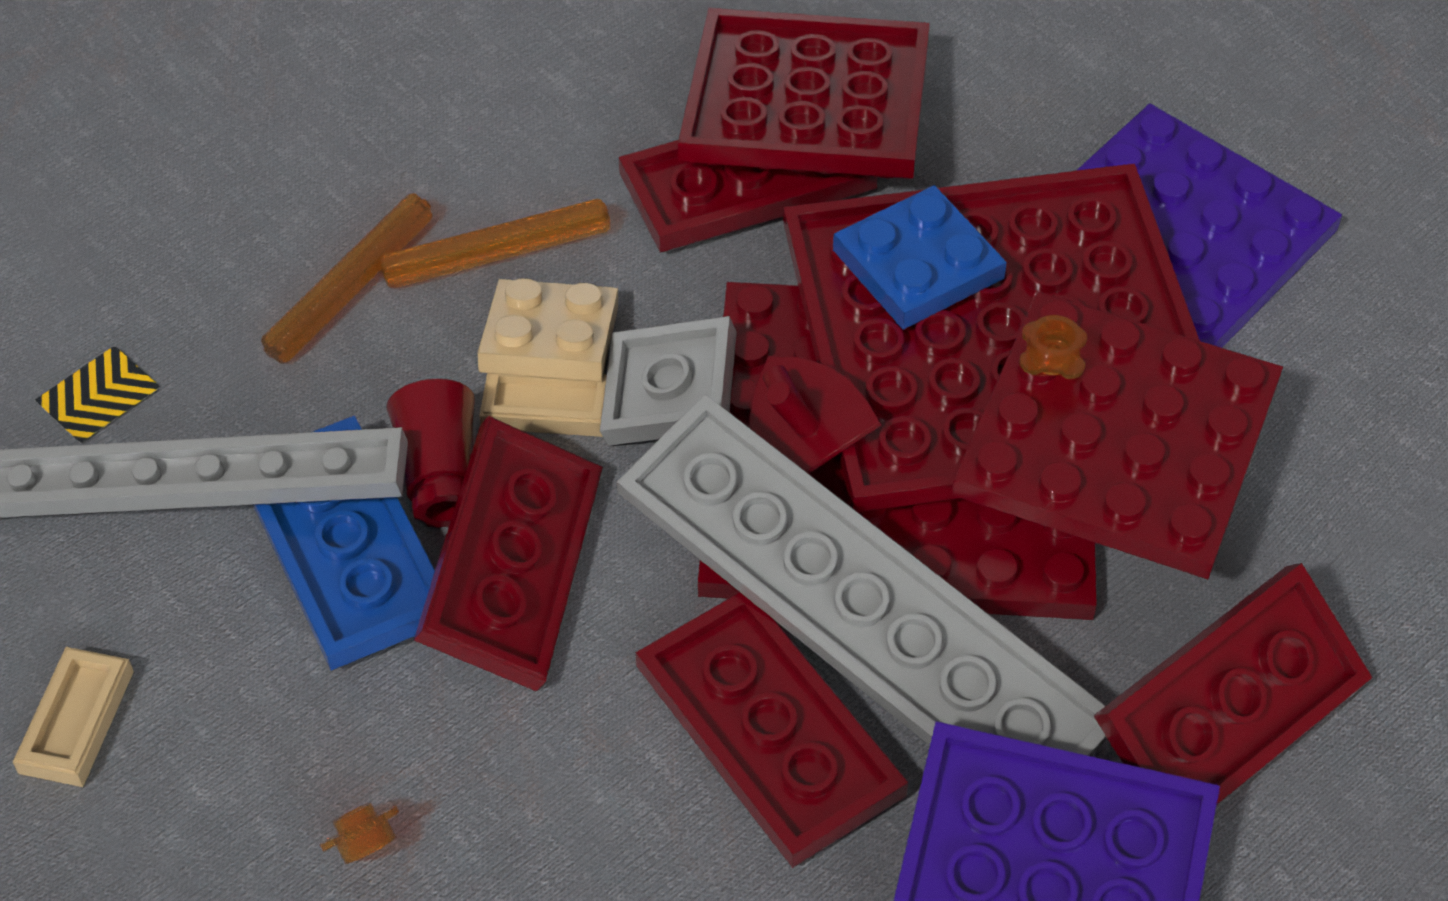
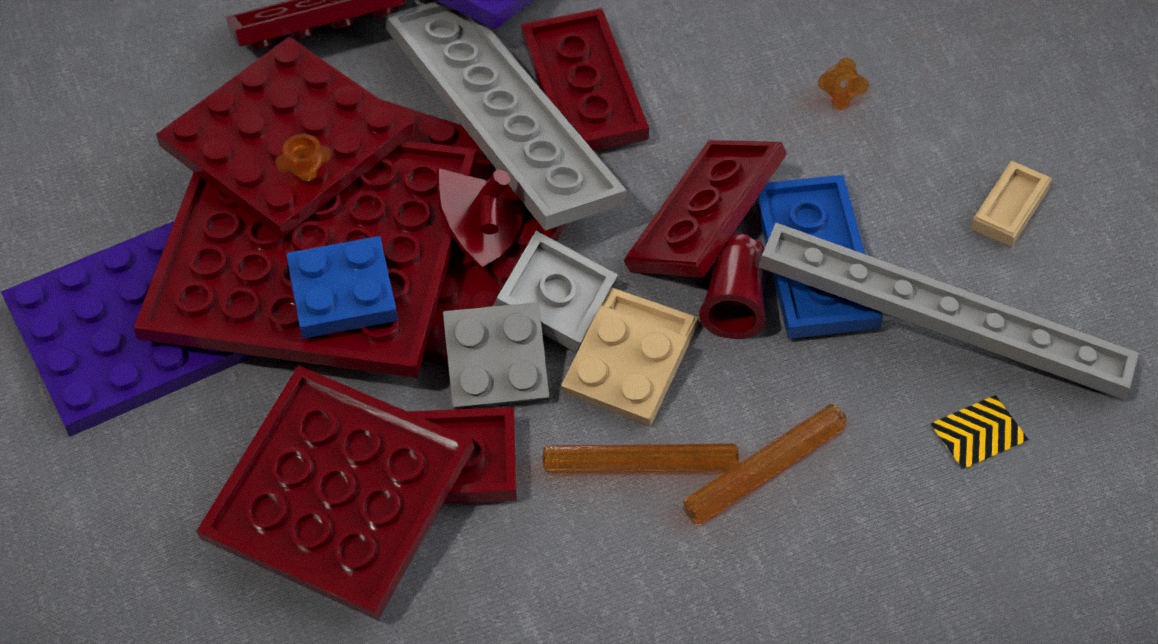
camera: 160 degrees left, 0 degrees up
none -> light grey plate [443,302,549,409]

